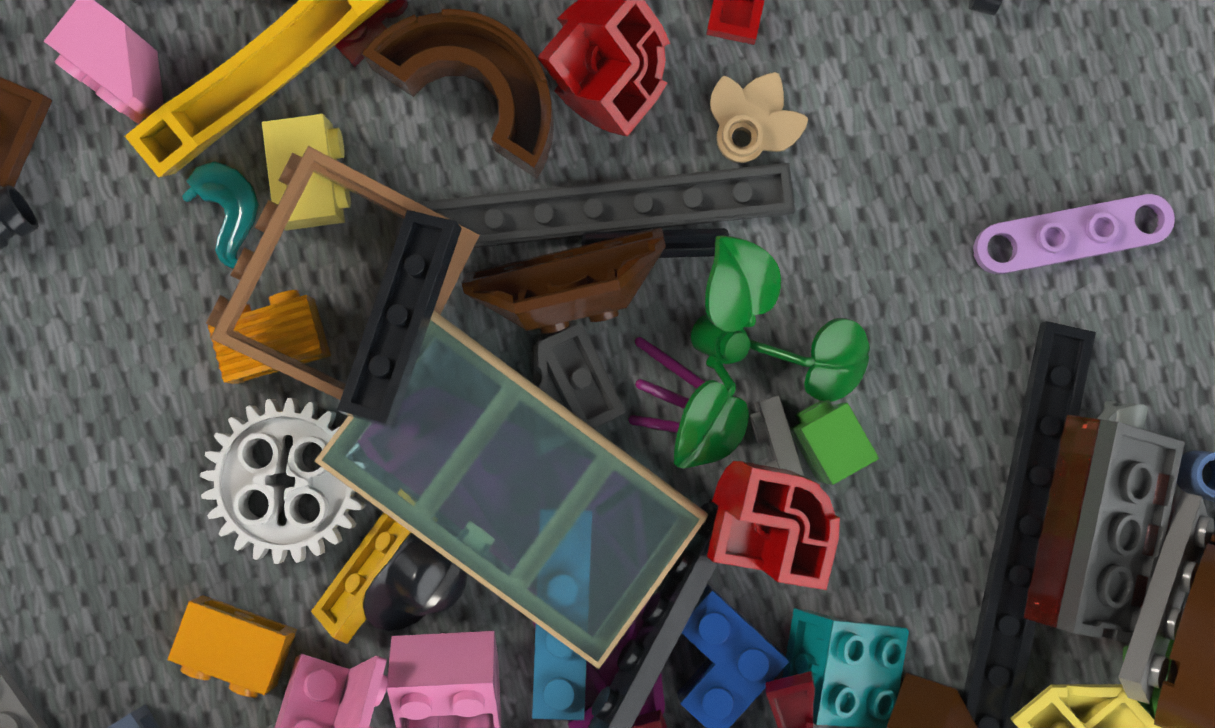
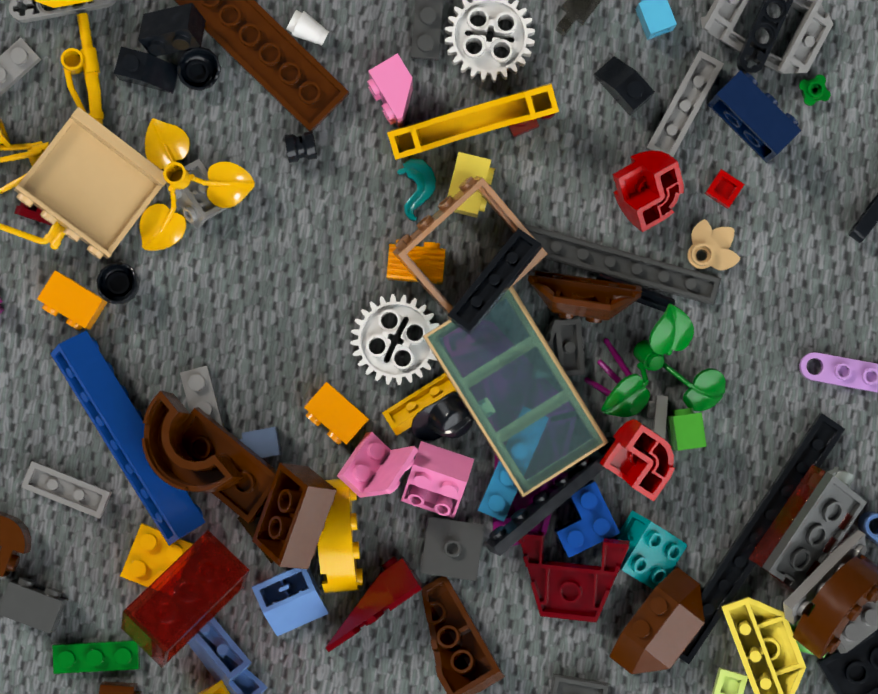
camera: 20 degrees right, 0 degrees up
reddish brown brick [362,9,554,179] -> none

